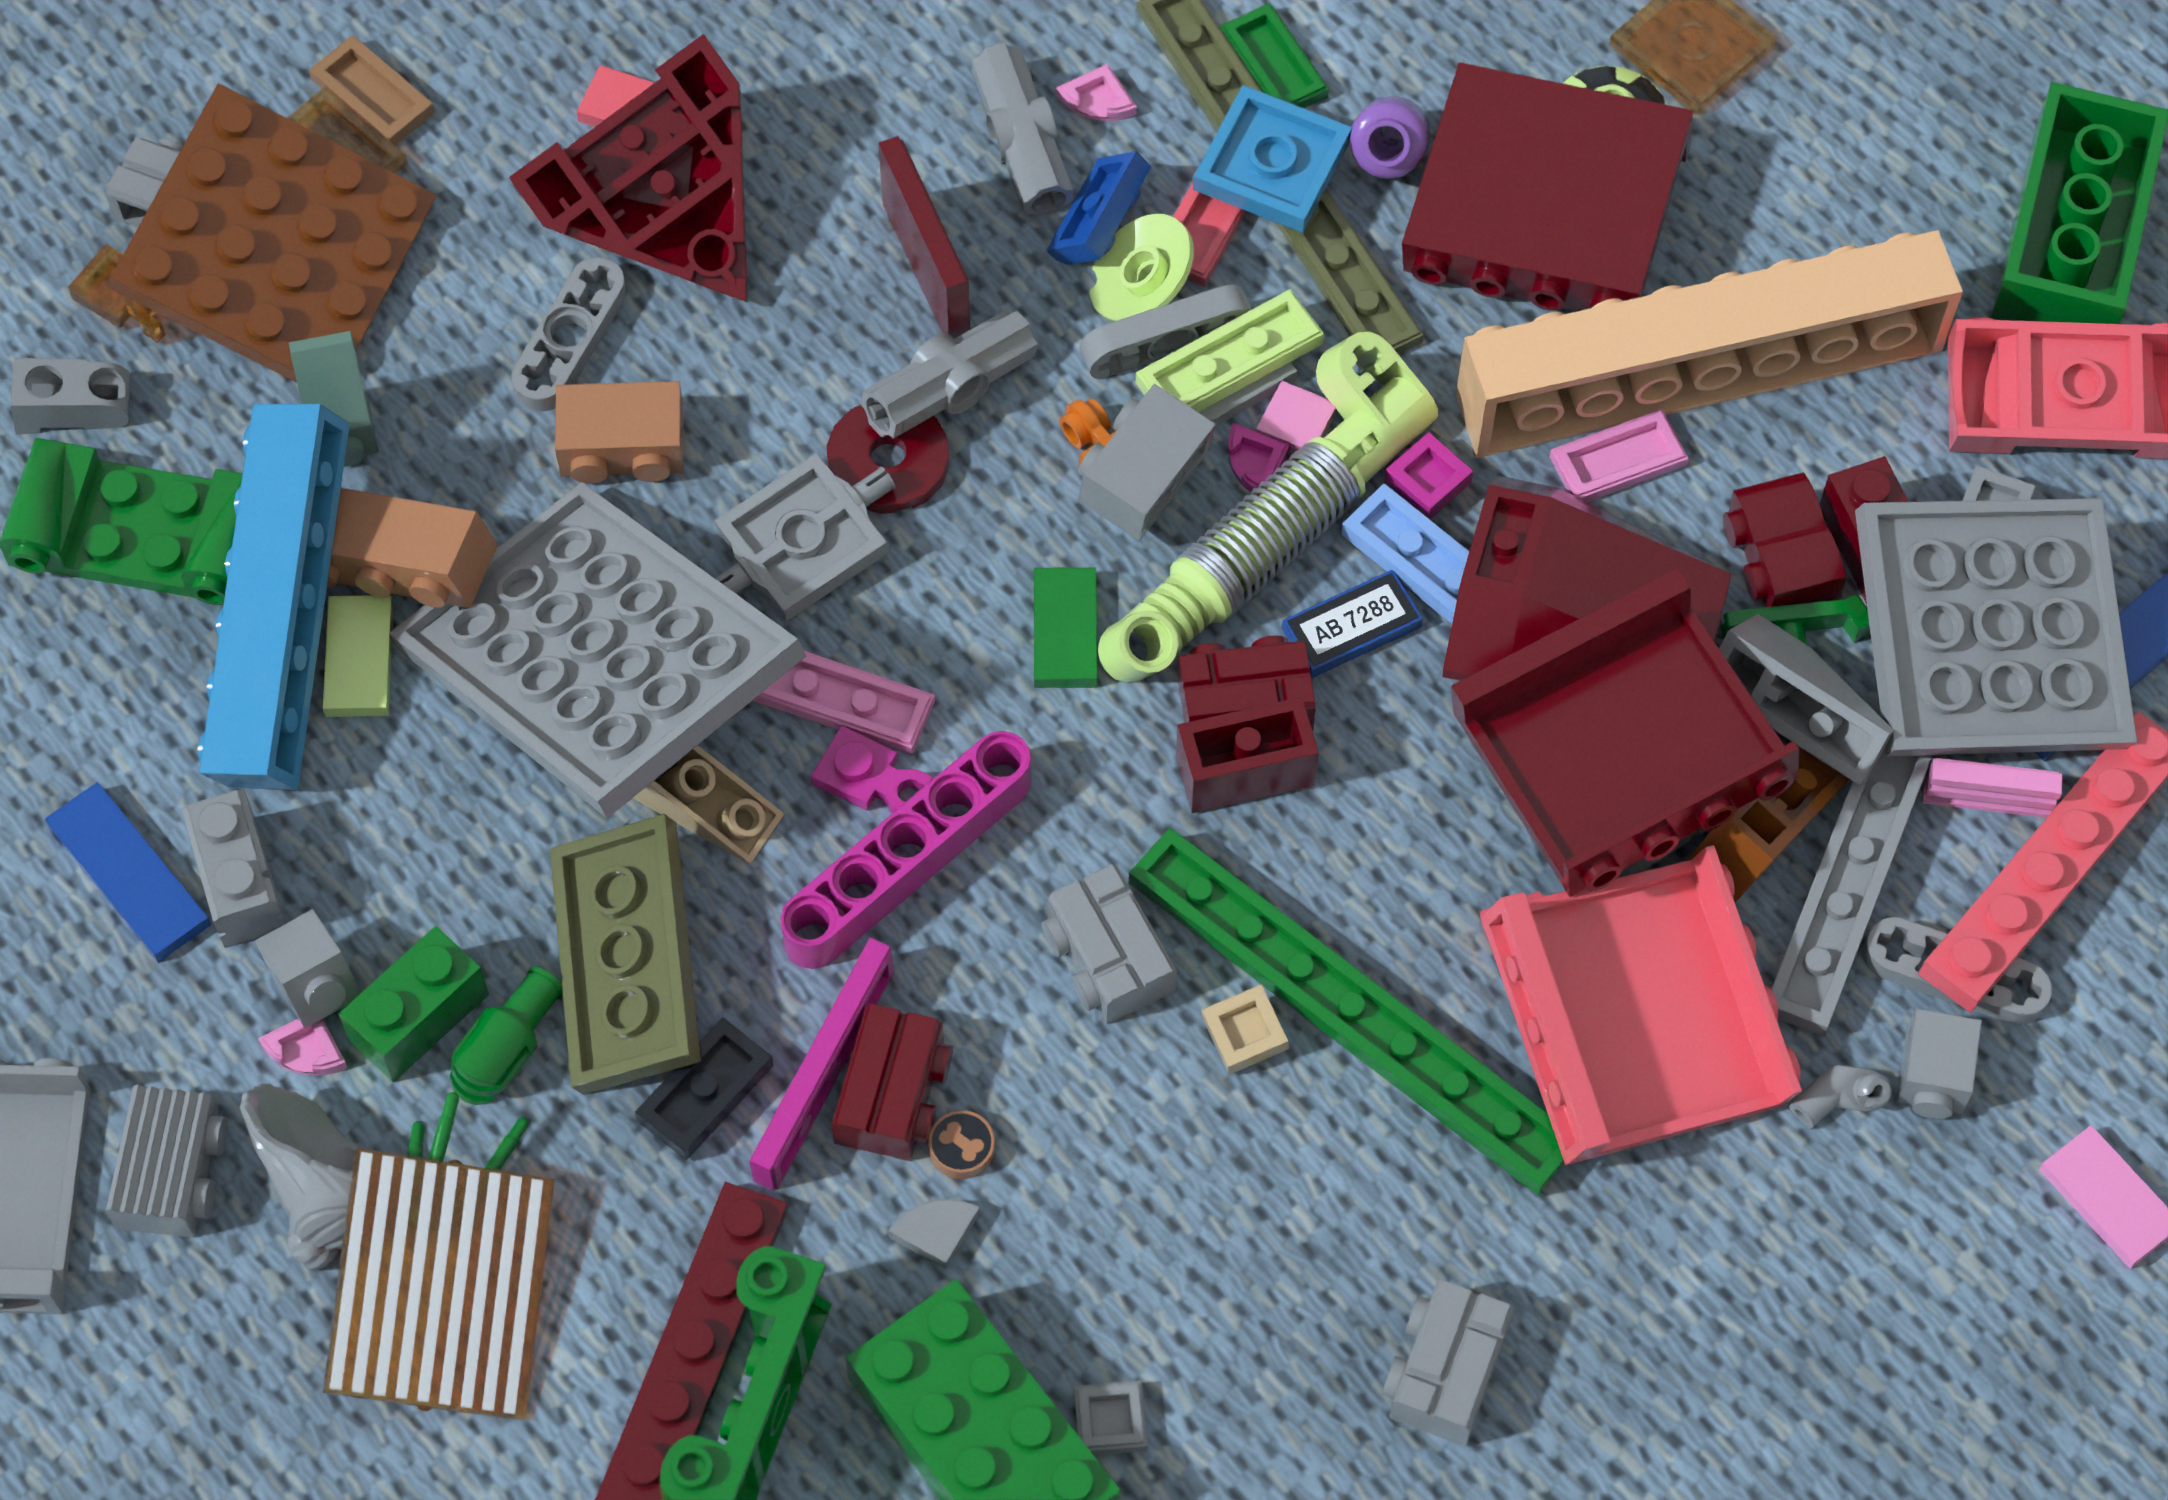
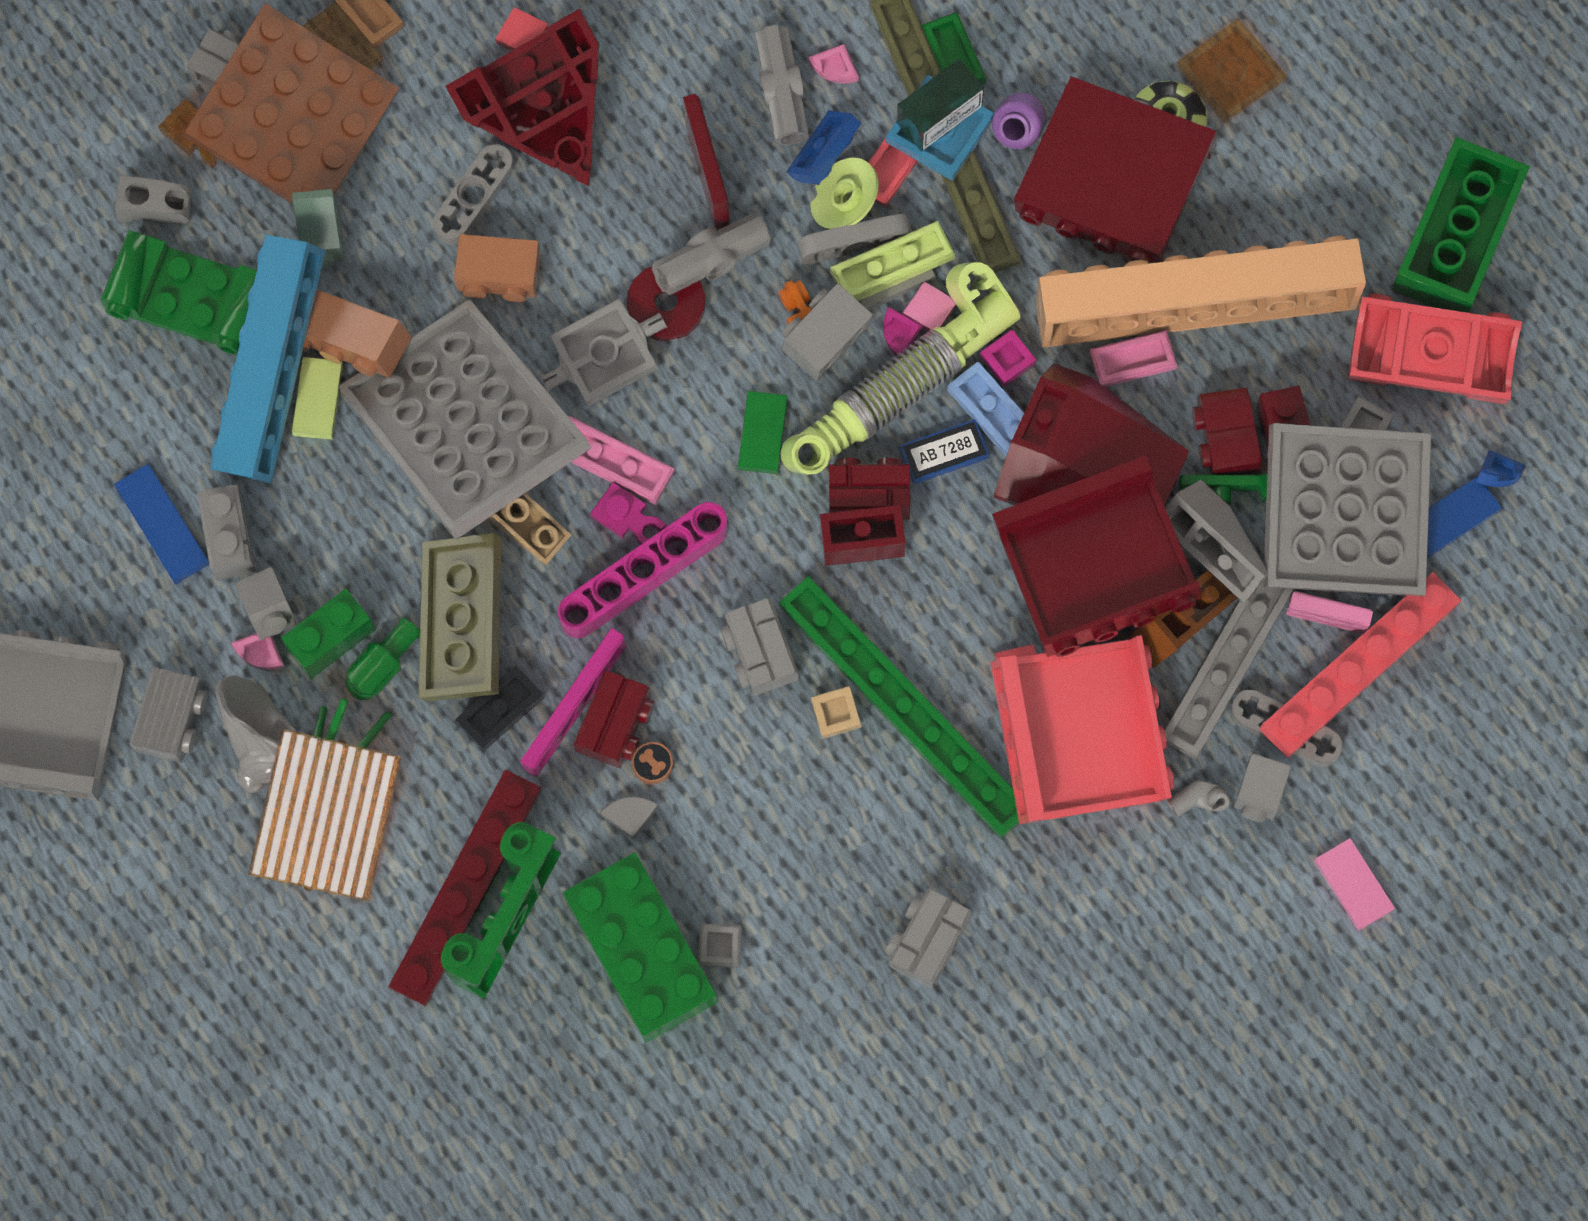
camera: 10 degrees right, 10 degrees up
none -> clear green brick [896,59,984,152]

